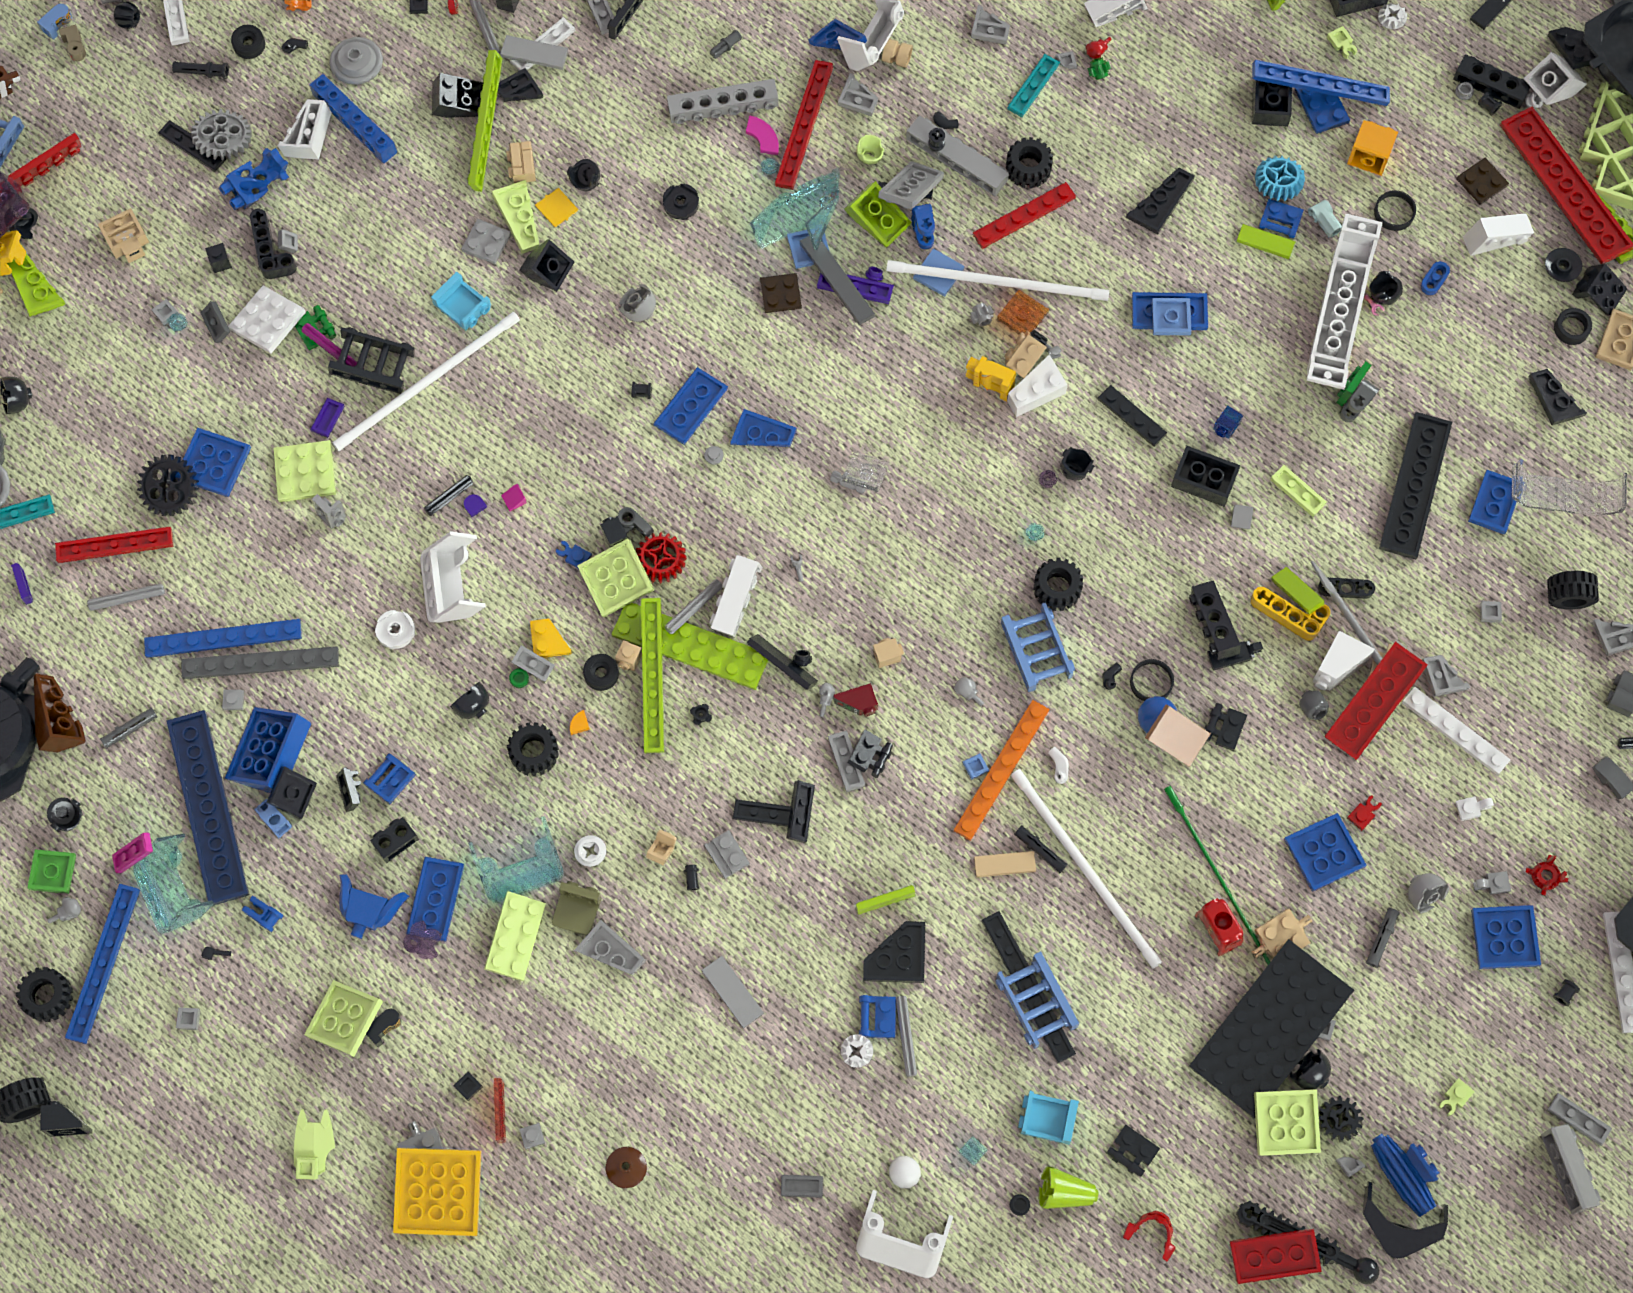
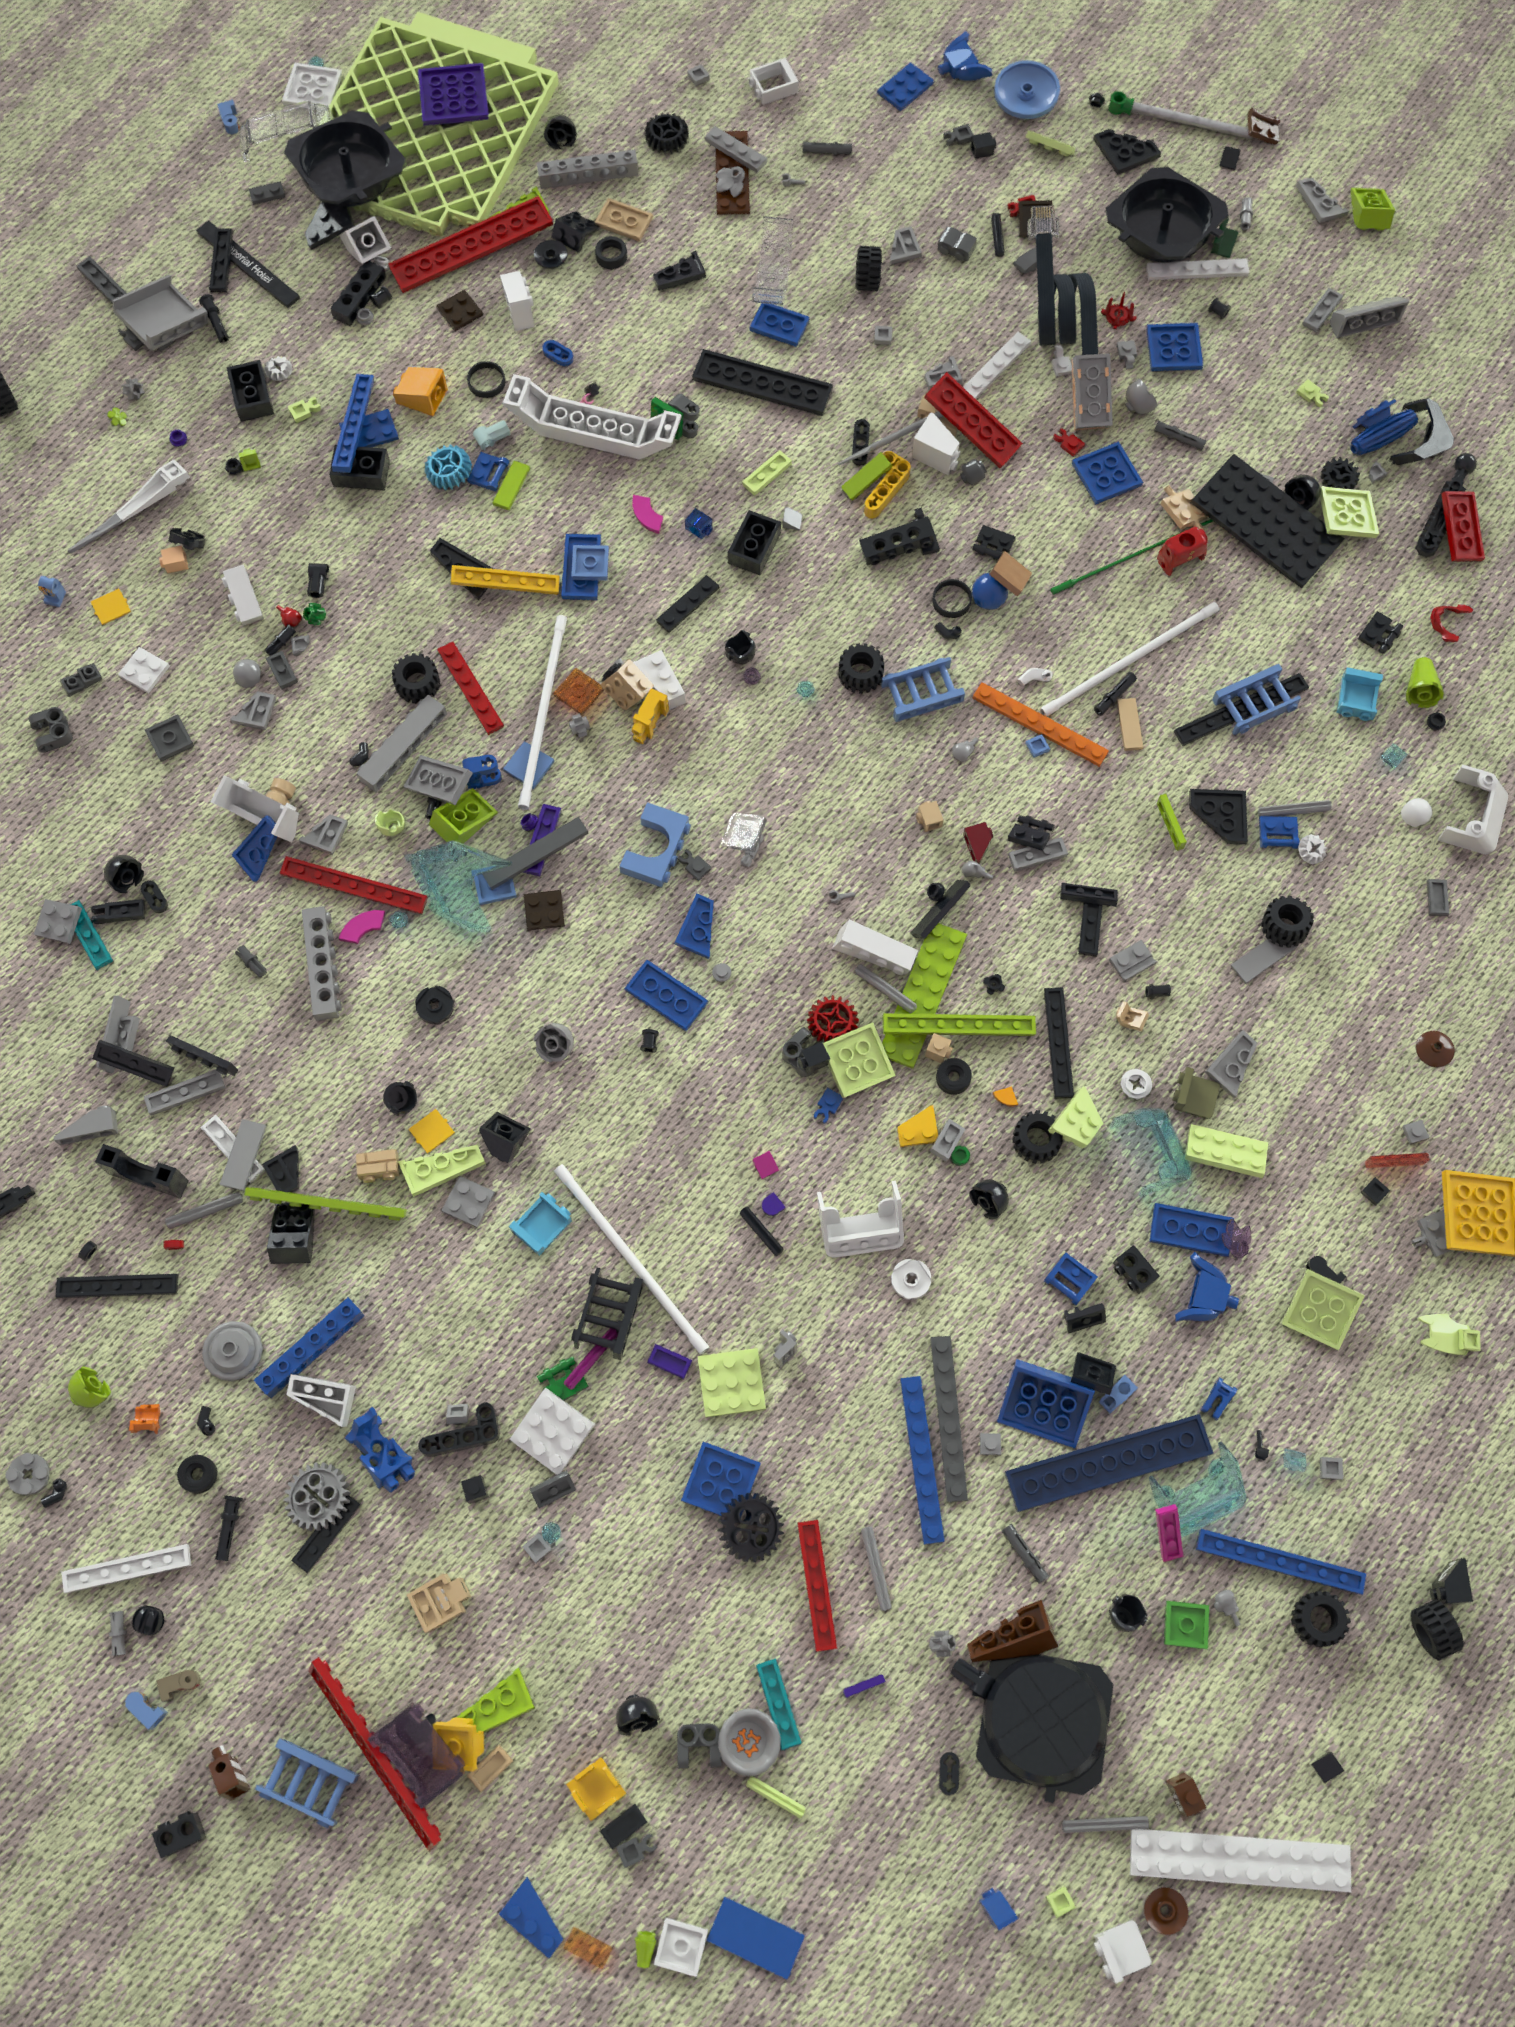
camera: 90 degrees left, 0 degrees up
black bush [928,128,945,151] -> none
teal tile [1007,54,1060,118] -> none
black cap [1369,271,1403,305] -> none
none -> light grey hair [233,659,261,688]
none -> black axle [265,624,296,656]
none -> dark grey plate [266,651,298,690]
none -> black piece [307,563,329,598]
none -> yellow plate [451,565,560,595]
none -> black plate [584,382,600,397]
none -> medium blue arch [619,802,691,887]
none -> dark pink tile [632,494,663,534]
none -> dark grey plate [678,849,712,881]
none -> light grey gear [929,1630,956,1657]
none -> piece [1027,205,1113,430]
none -> black tile [1044,987,1074,1099]
none -> yellowish green wing [1048,1086,1103,1149]
none -> black tyre [1261,896,1314,948]
none -> clear light blue plate [1283,1448,1307,1472]

